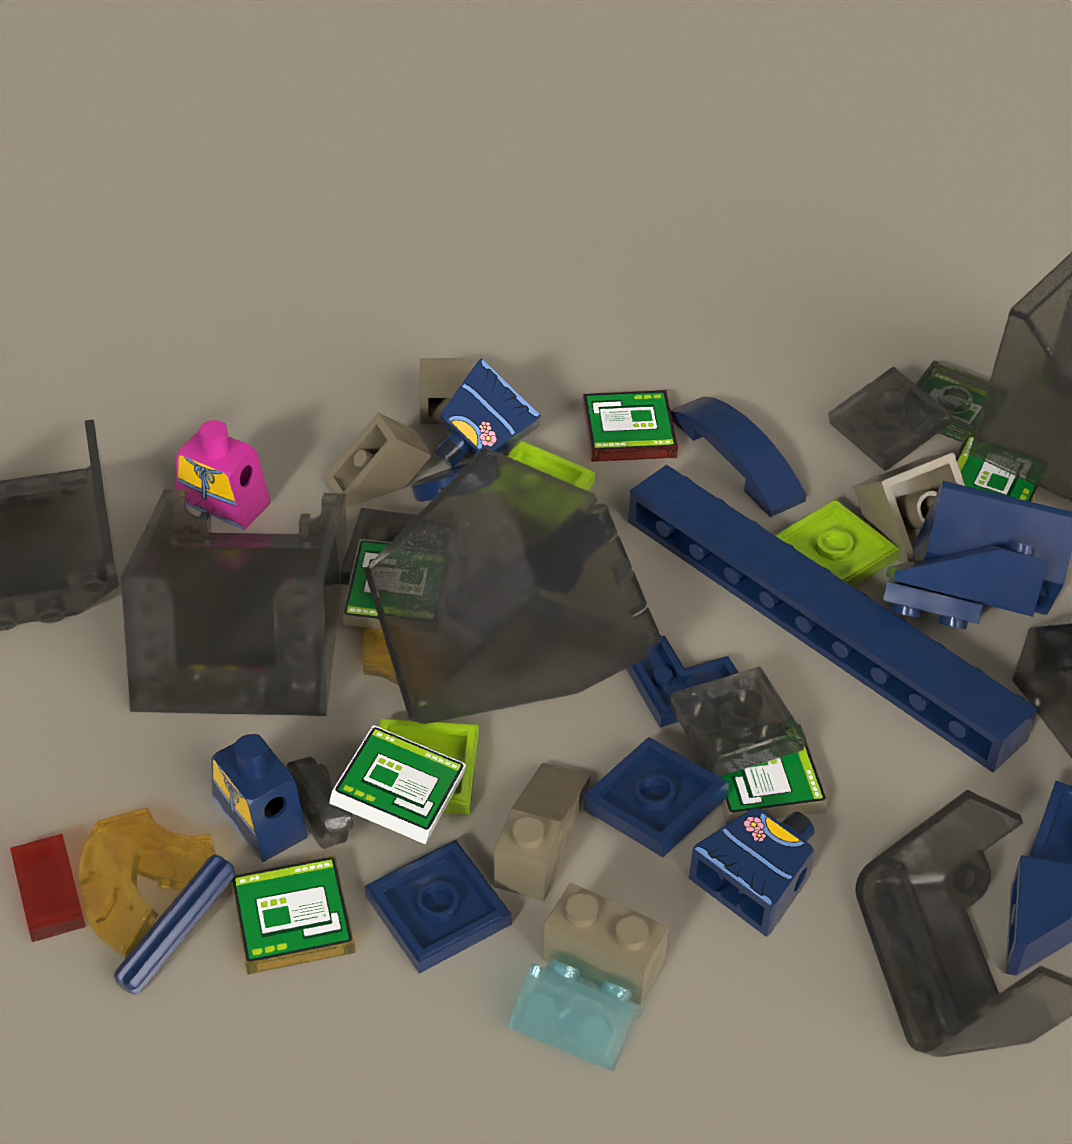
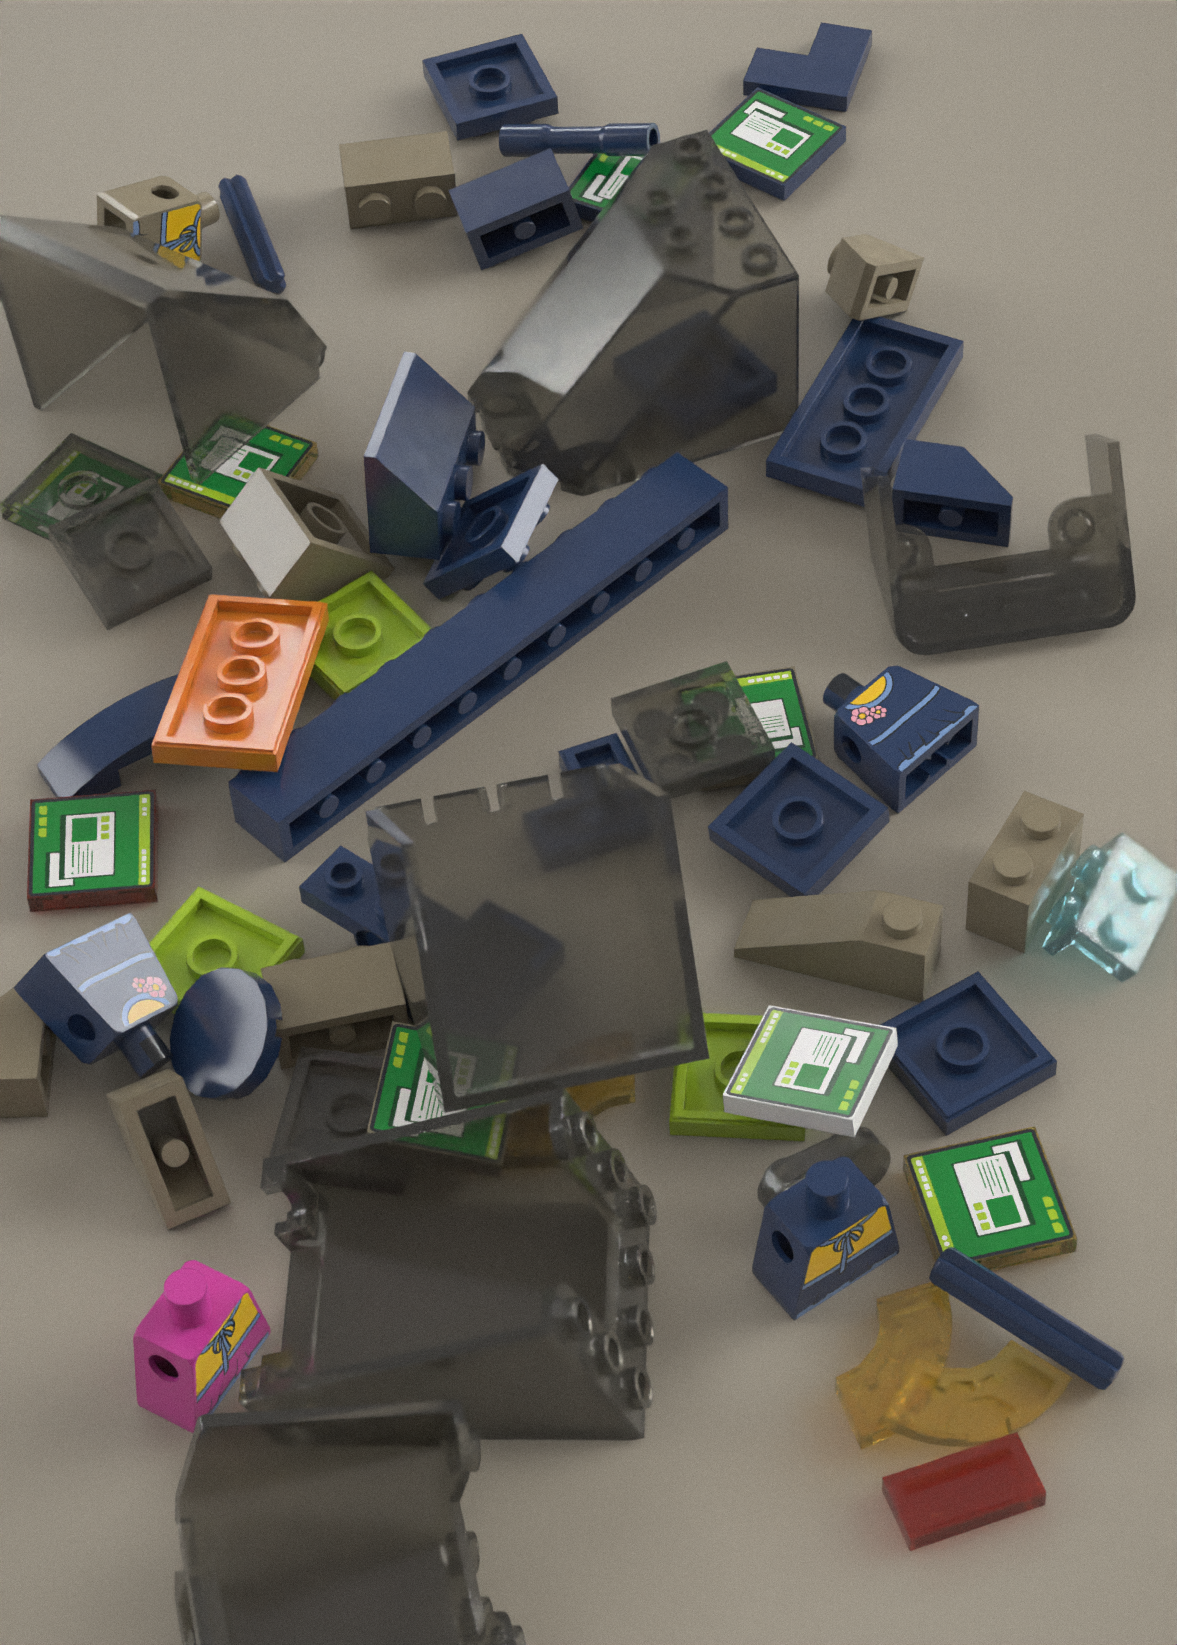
camera: 85 degrees left, 5 degrees up
dark blue slope [886,540,1049,617] -> none
none -> orange tile [151,594,329,772]

